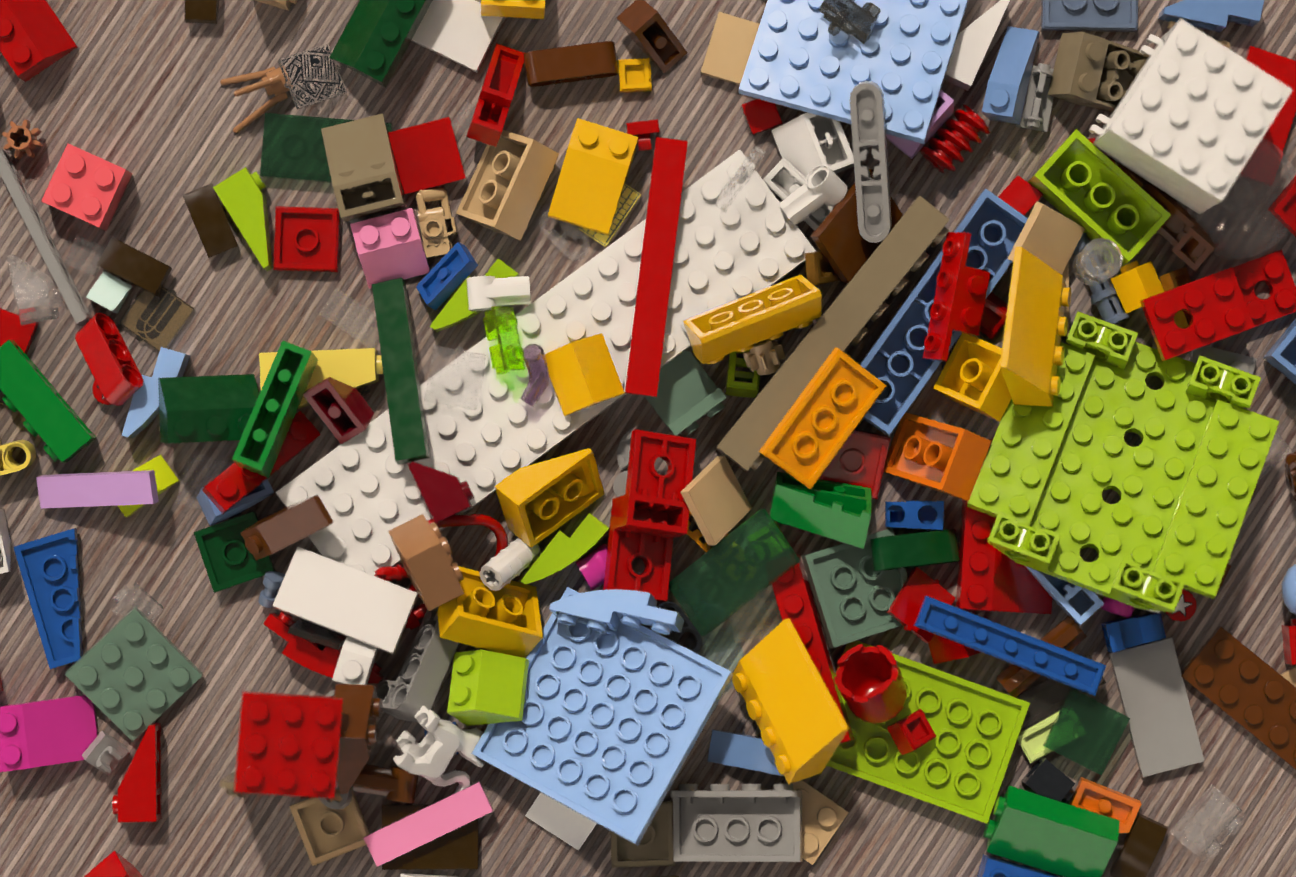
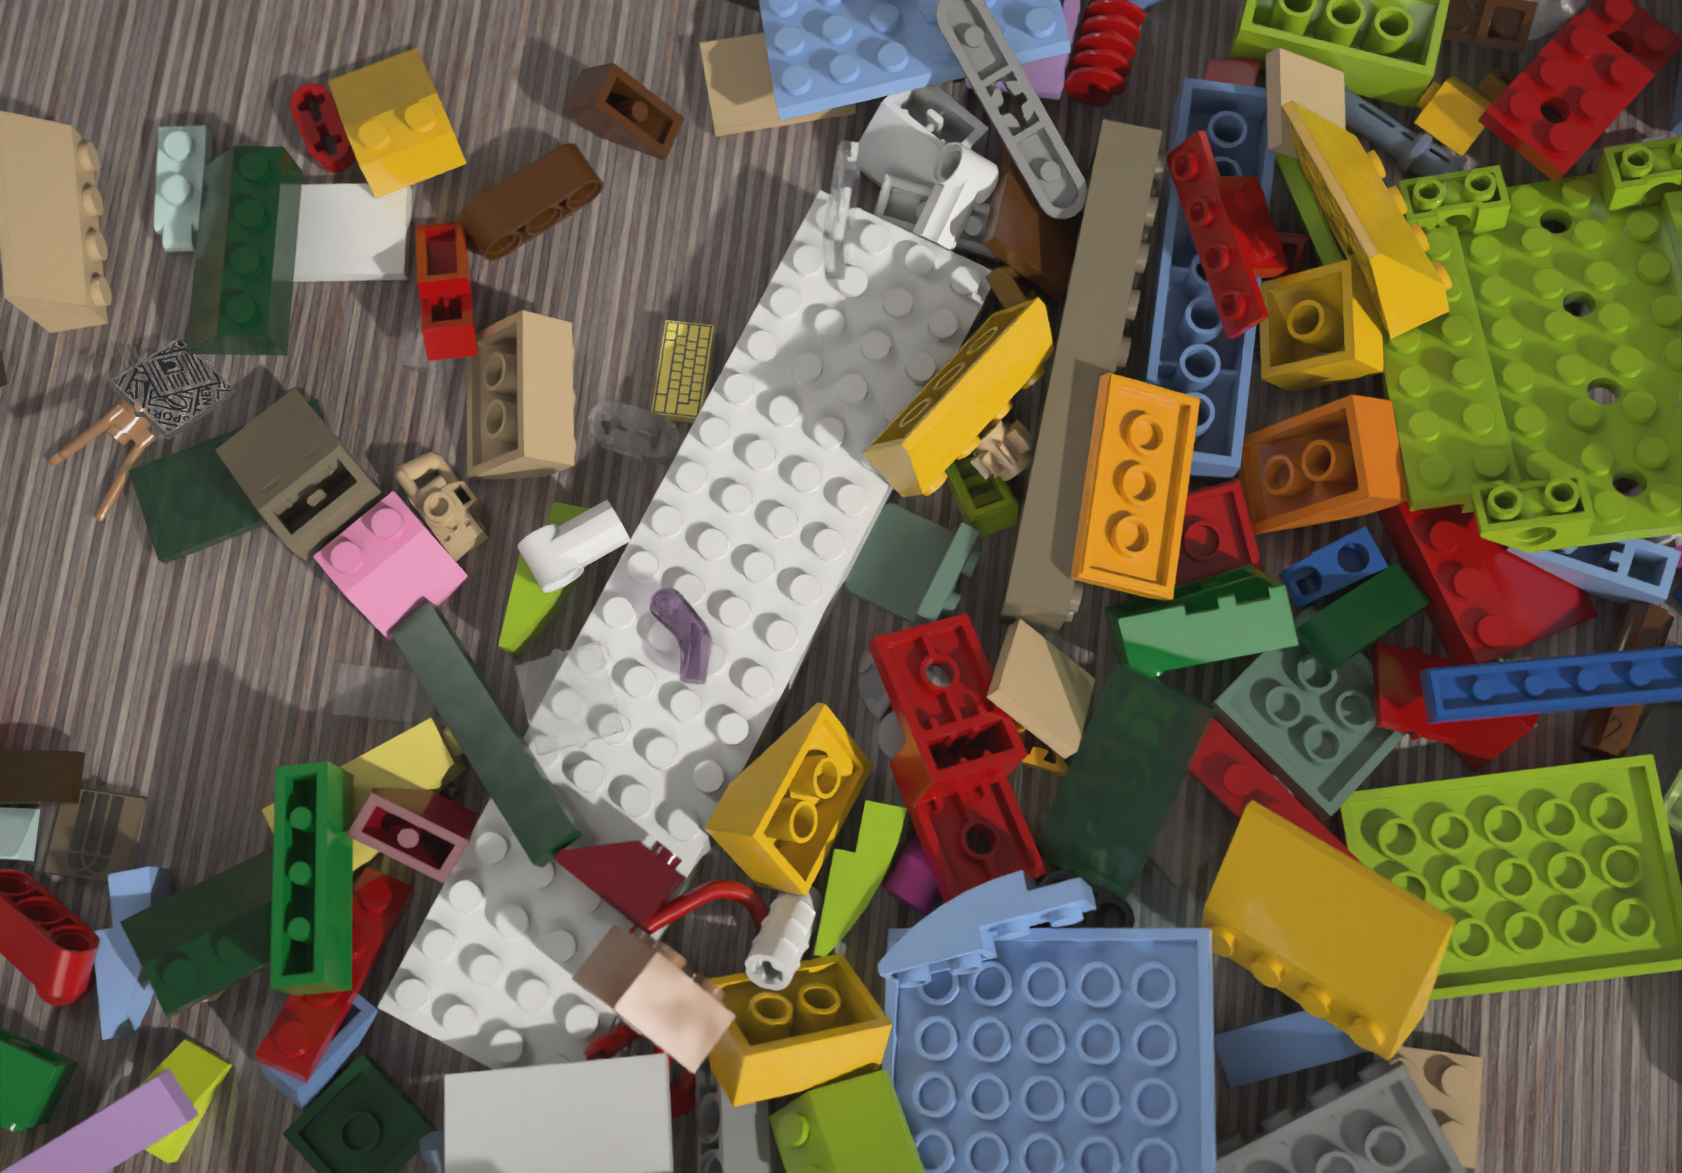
camera: 20 degrees left, 10 degrees down
dark brown slope [183,183,238,258] -> none
lime slope [213,167,273,271] -> none
reddish brown slope [241,494,334,560] -> none
red tile [273,206,340,273] -> none
red tile [388,116,466,194] -> none
blue plate [416,242,478,310] -> none
clear neon green hinge [483,306,525,375] -> none
yellow slope [542,333,625,416] -> none
yellow slope [548,118,638,235] -> none
yellow tile [618,58,652,93] -> none
red tile [625,137,688,397] -> none
red tile [626,119,659,151] -> none
red tile [741,99,782,136] -> none
red cylinder [834,644,907,724] -> none
red slope [887,709,936,755] -> none
clear wheel [1073,238,1123,286] -> none

